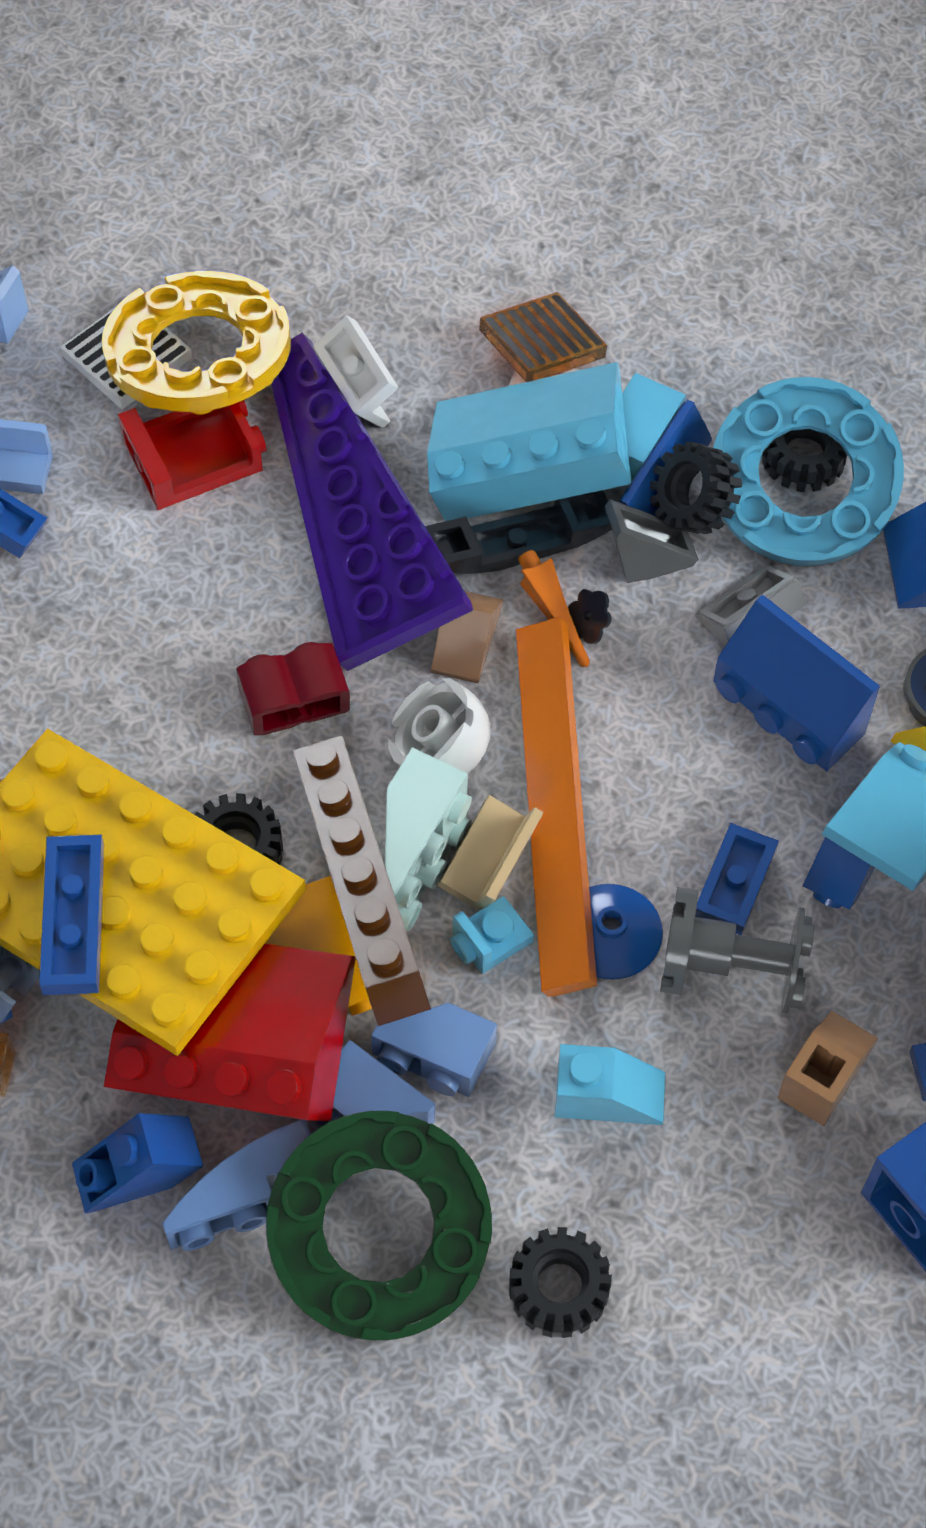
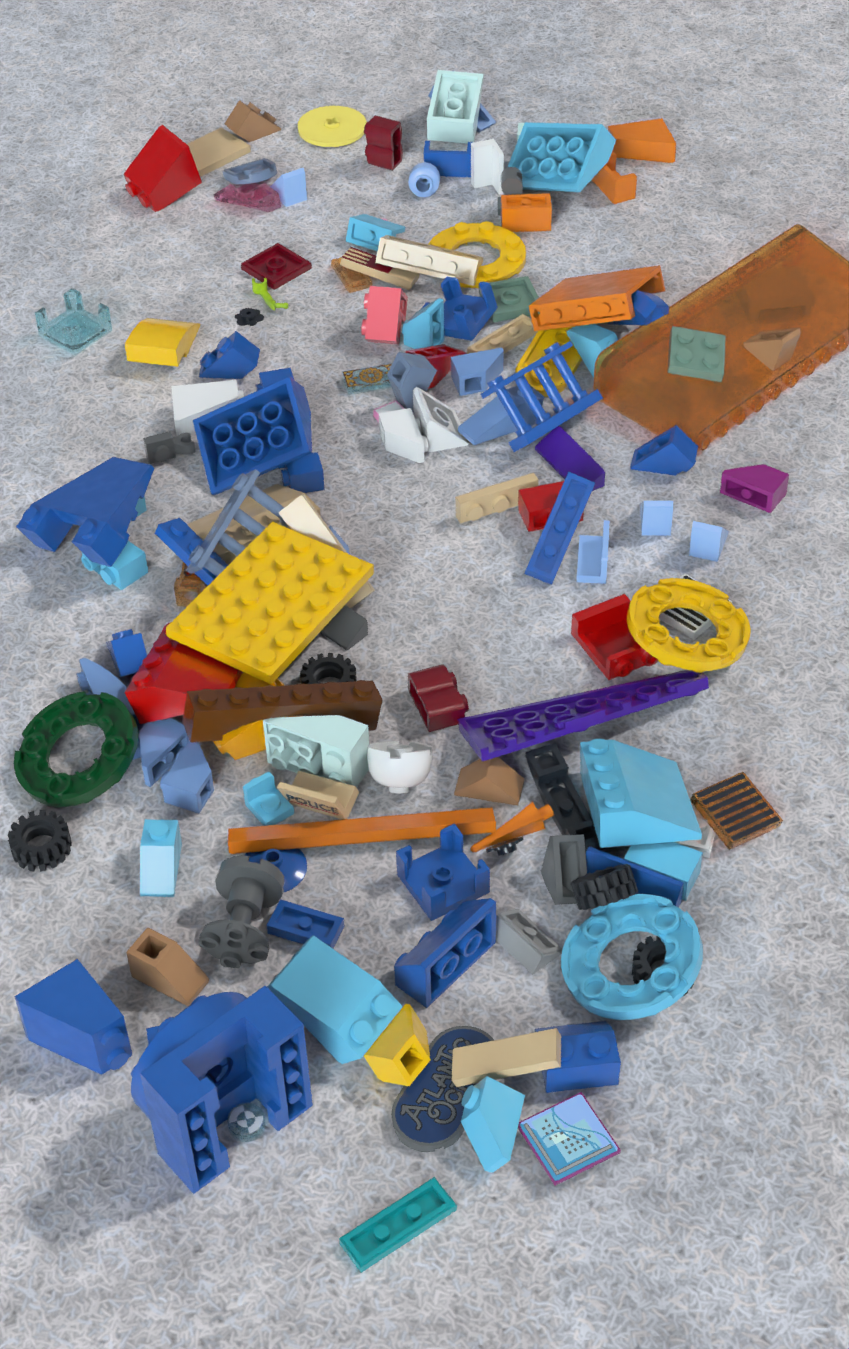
camera: 90 degrees right, 15 degrees down
blue plate [39,835,104,995] -> none
white panel [313,315,399,428] -> none
none -> blue panel [396,824,490,921]

